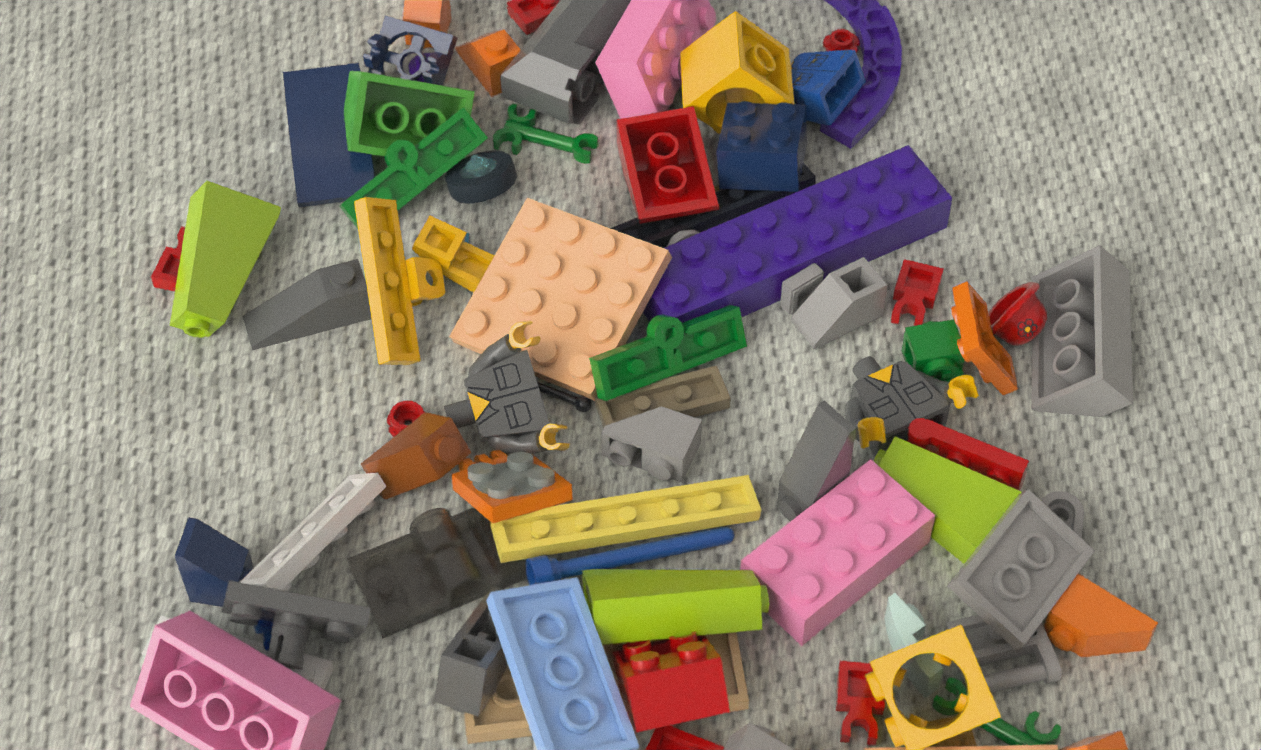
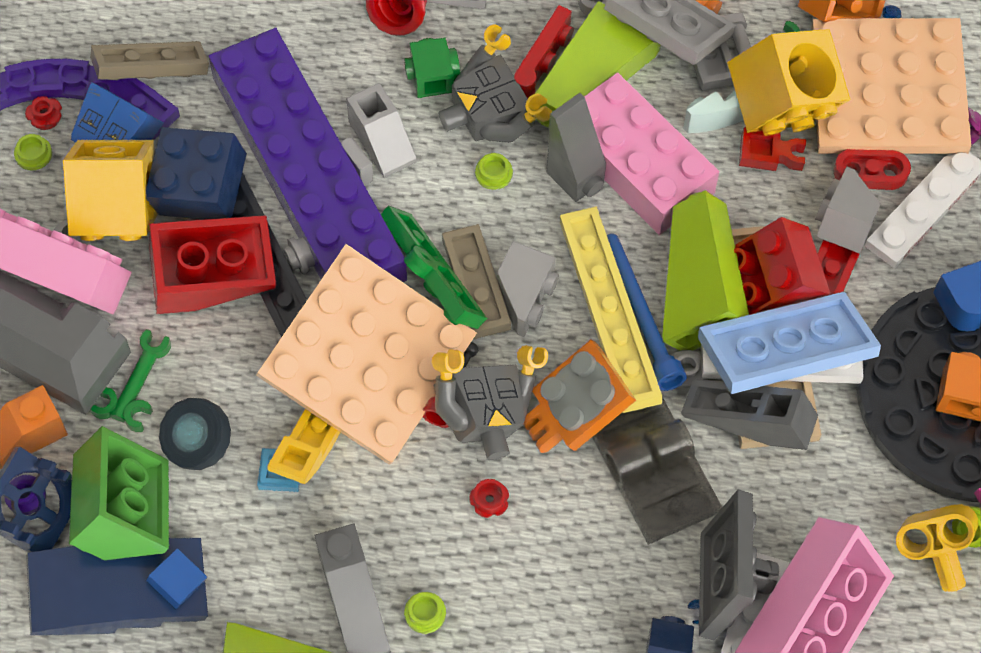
camera: 90 degrees left, 10 degrees up
white plate [240,473,386,591] -> none
green hinge [339,107,488,229] -> none
yellow plate [354,197,445,365] -> none
dark orange slope [361,412,472,500] -> none
red plate [891,259,944,326] -> none
orange plate [951,281,1018,395] -> none
none -> lime plate [14,134,53,171]
none -> dark tan plate [90,41,209,80]
none -> blue tile [146,548,207,609]
none -> lime plate [404,592,446,634]
none -> lime plate [475,153,513,190]

